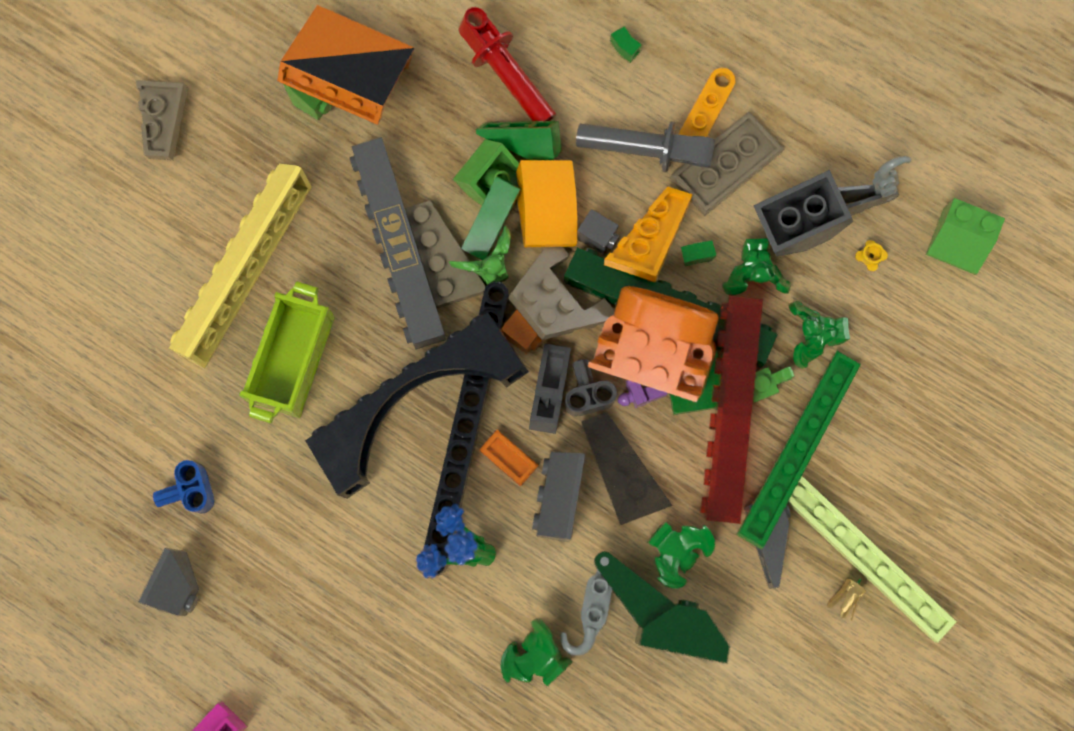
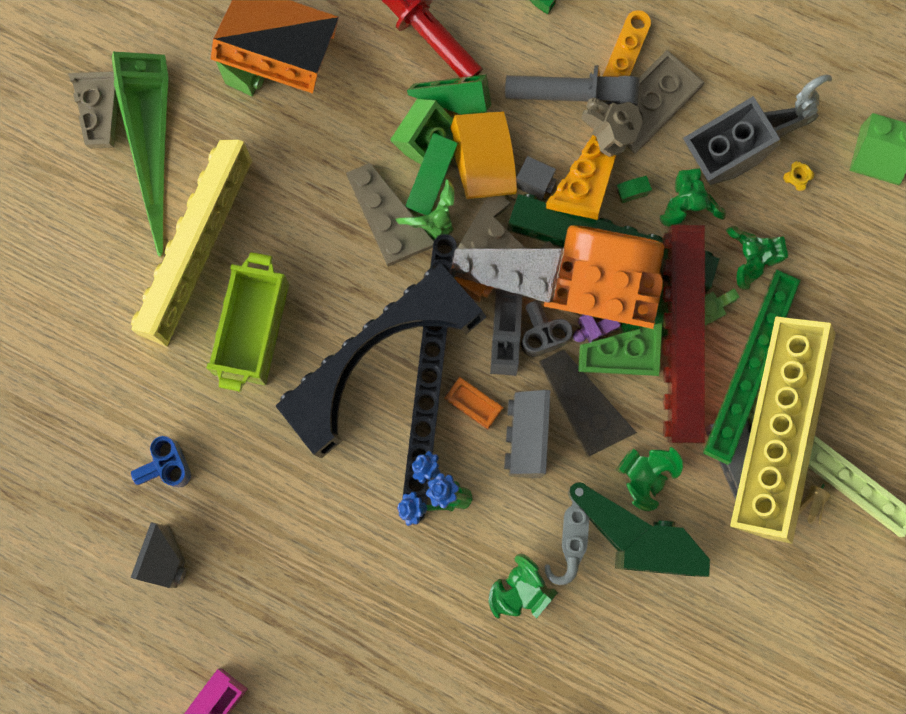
camera: 10 degrees left, 0 degrees up
dark grey brick [349,137,446,350] -> none
none -> bright green plate [111,51,169,257]
none -> clear smoke wing [450,248,565,303]
none -> bright green wing [578,323,662,376]
none -> dark tan hinge [581,97,643,157]
none -> light yellow slope [730,317,836,544]

